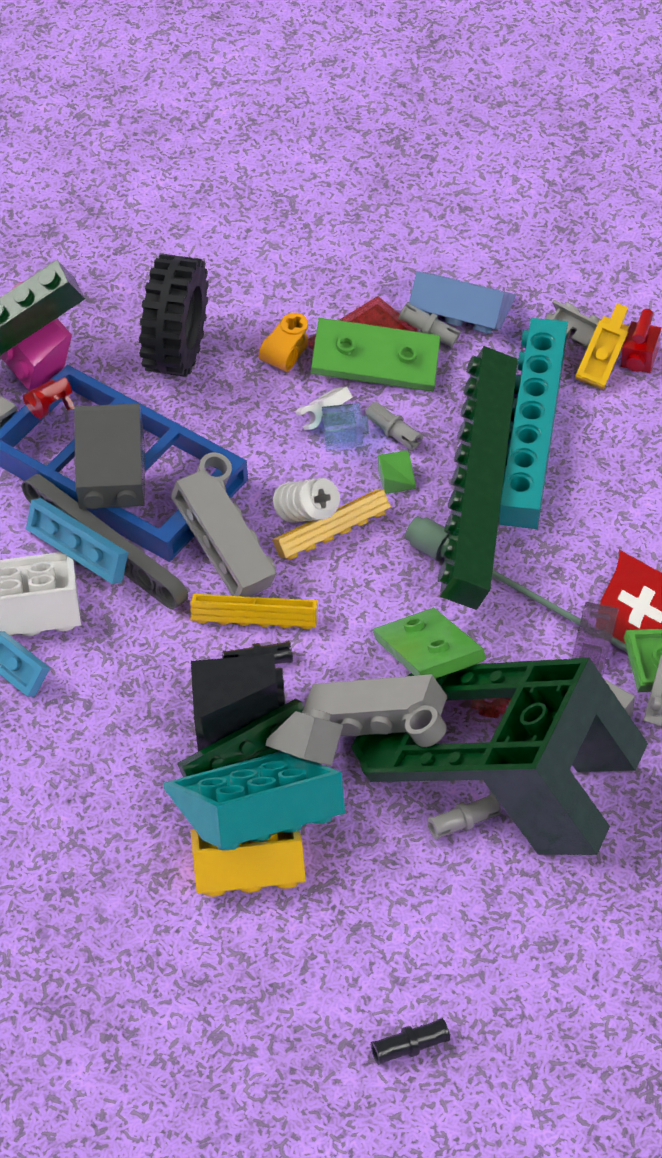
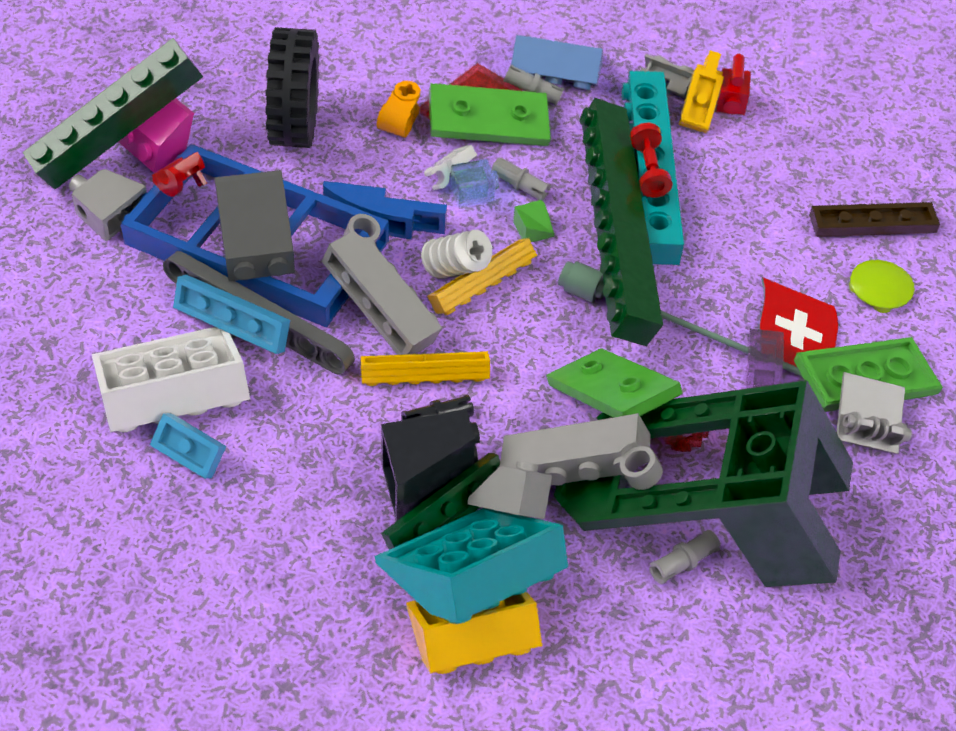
camera: 15 degrees left, 0 degrees up
none -> blue slope [323,181,447,240]
none -> red wheel [630,123,672,198]

